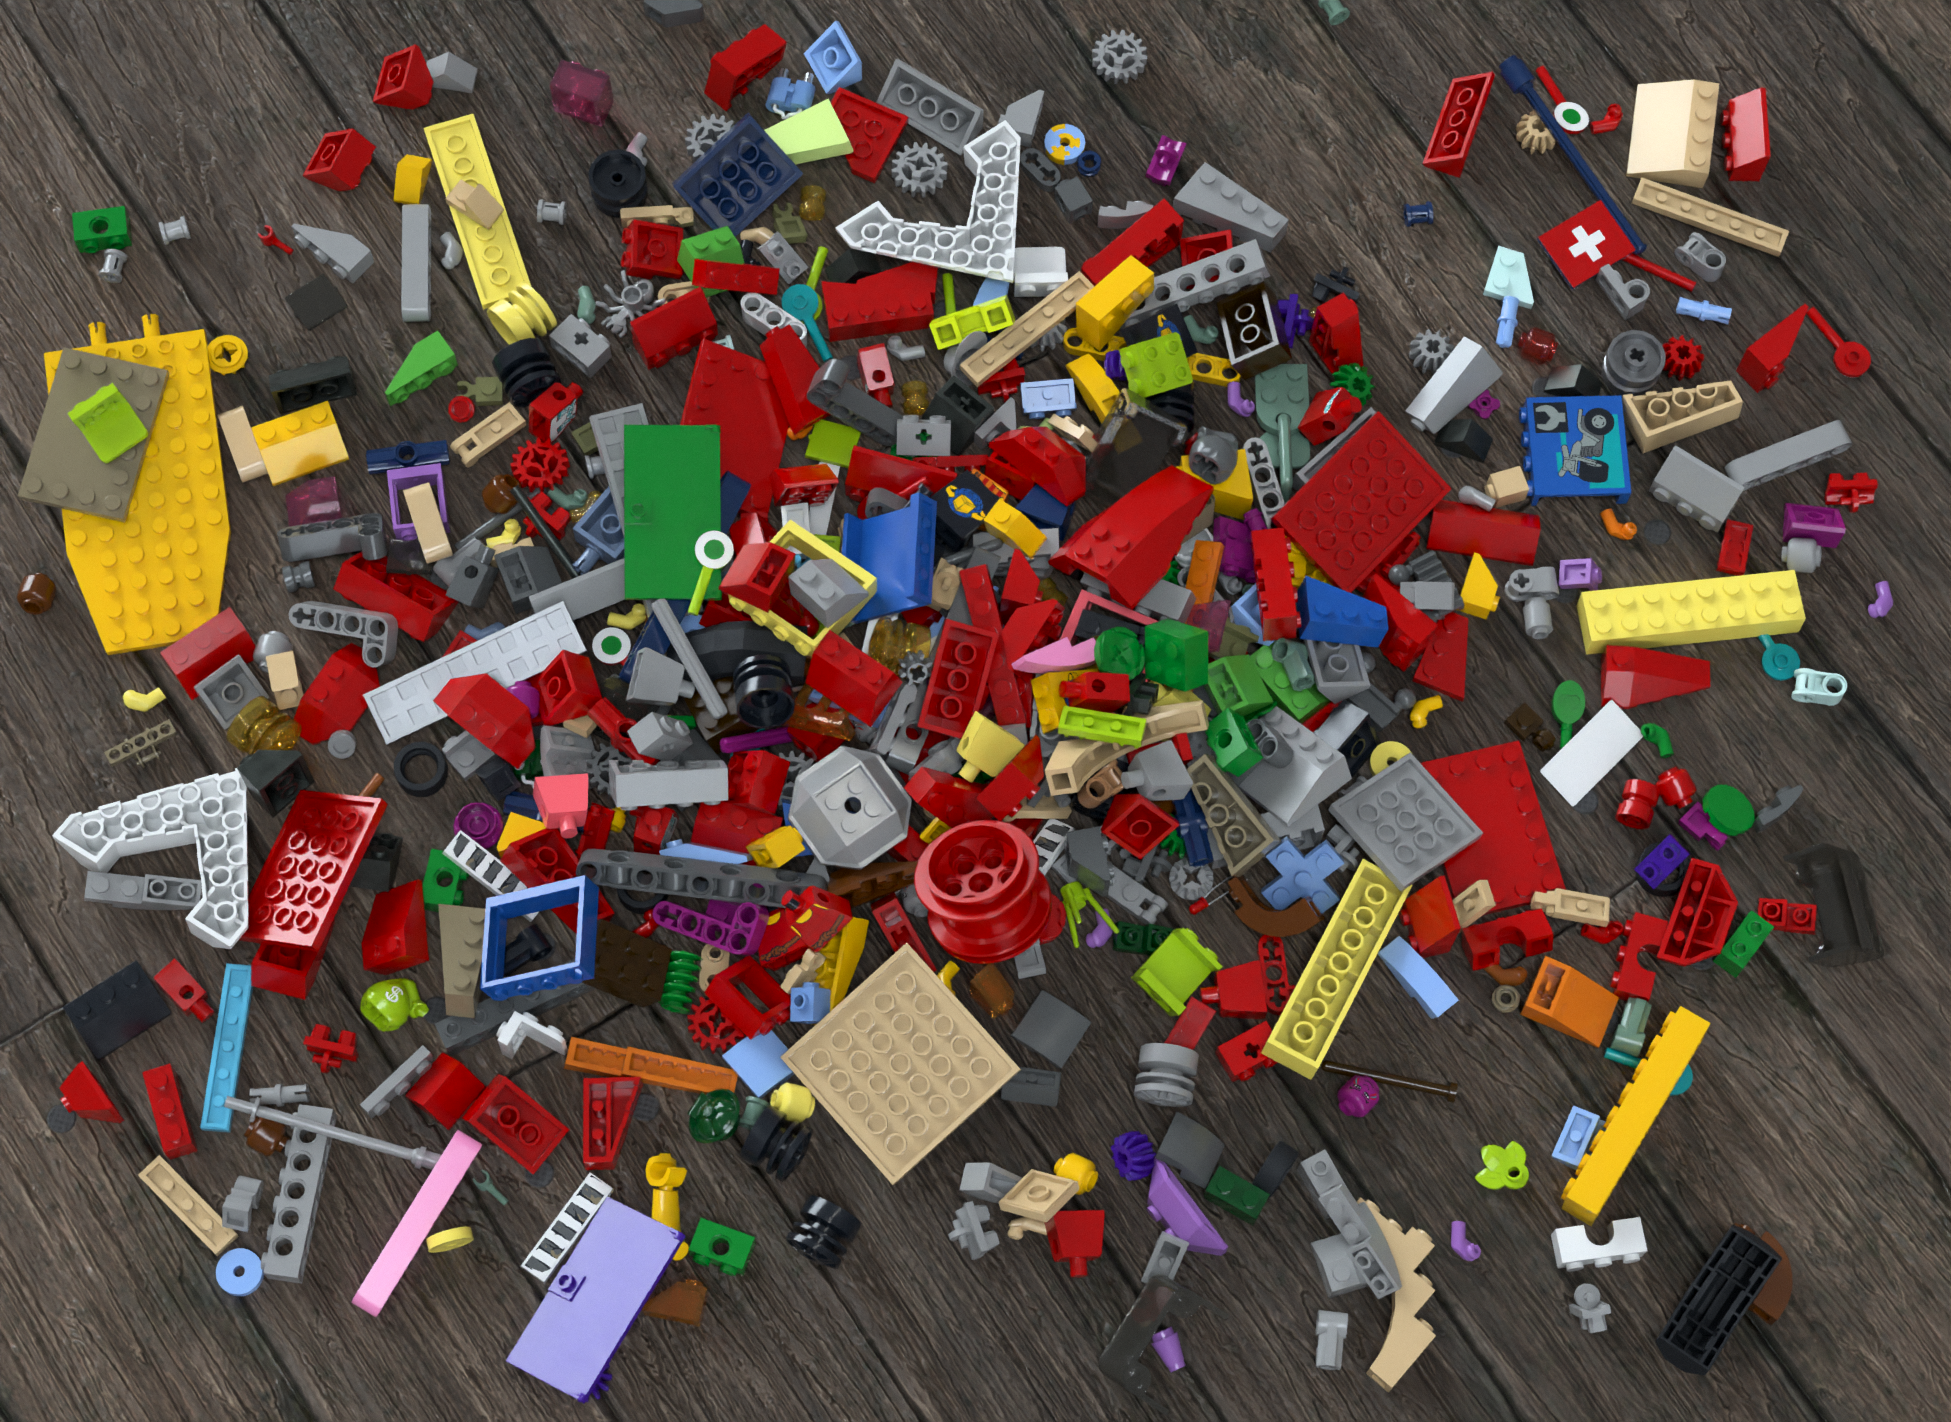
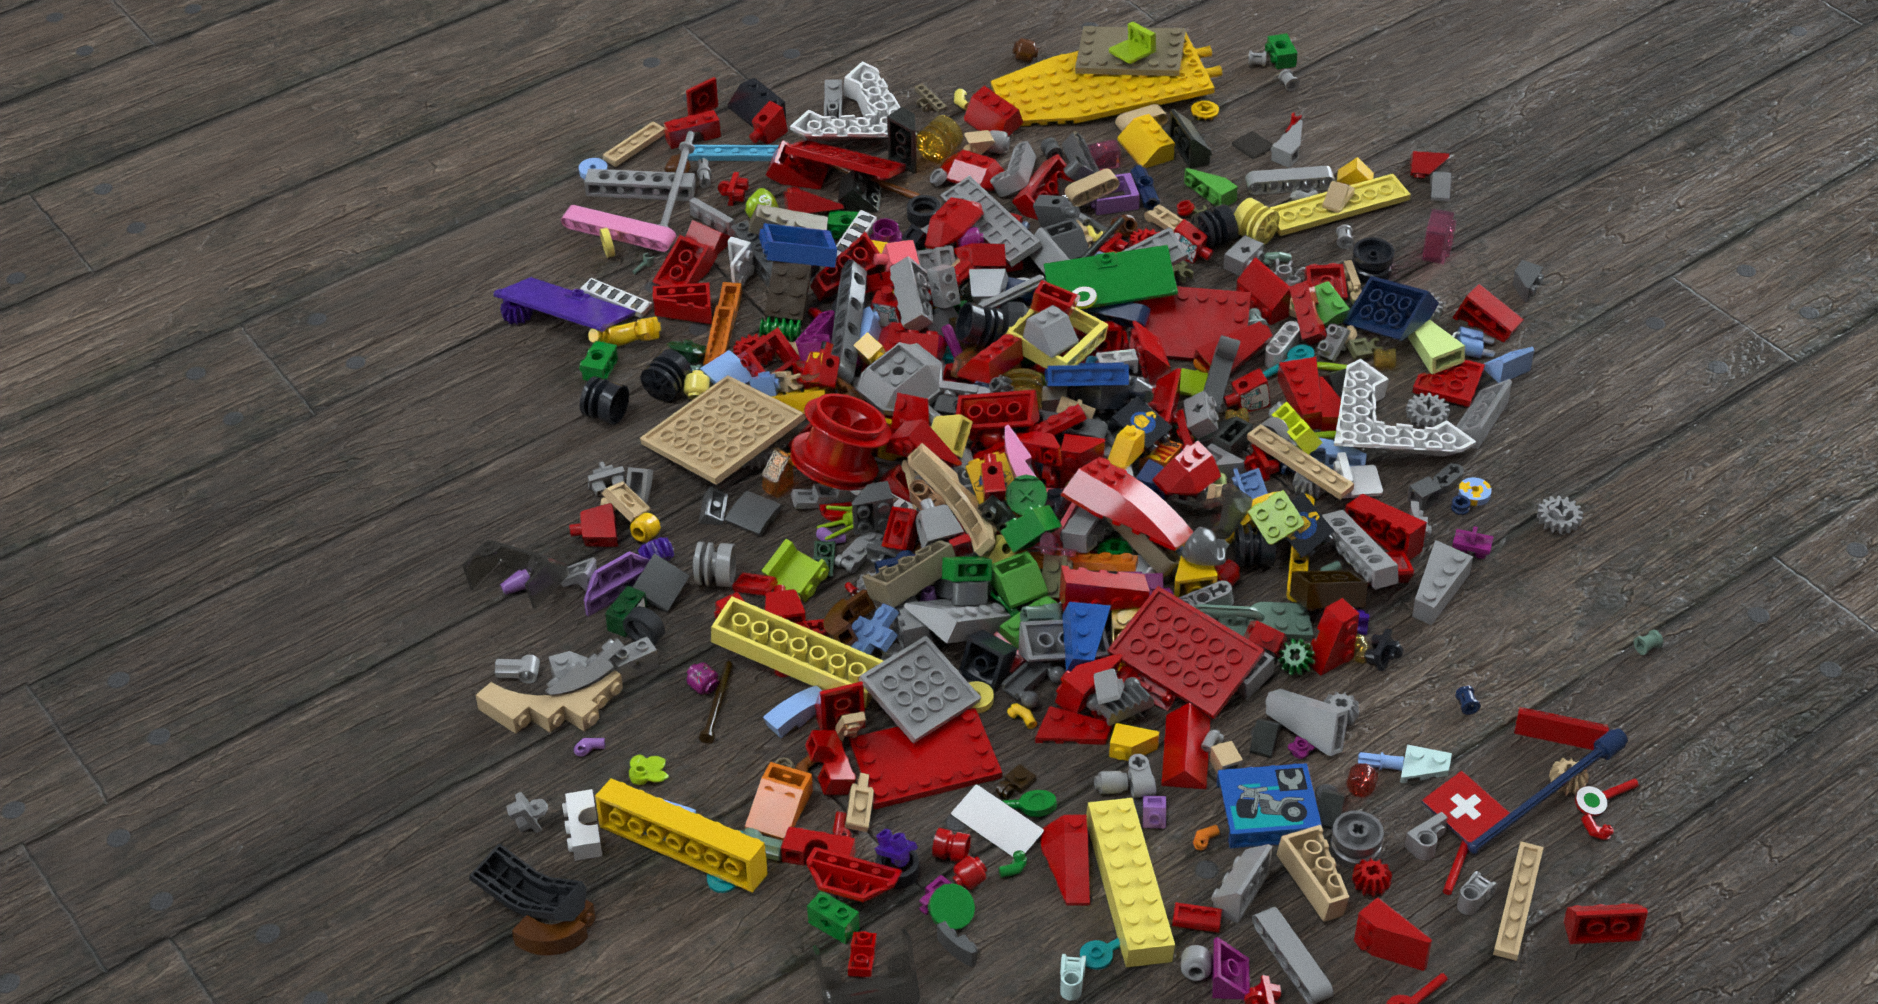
camera: 90 degrees right, 25 degrees down
light grey slope [194,654,269,730] -> none
light grey leg [222,1176,264,1232] -> none
red slope [302,128,376,192] -> none
light grey arm [626,132,648,167] -> none
clear orange slope [642,1279,708,1327] -> none
light grey slope [998,90,1044,147] -> none
lime plate [1058,706,1147,749] -> none
yellow wedge [1076,255,1154,351] -> none
medium lavender arm [1227,382,1255,417] -> none
slope [1626,80,1719,188] -> none
light blue pin [1676,297,1732,325] -> none

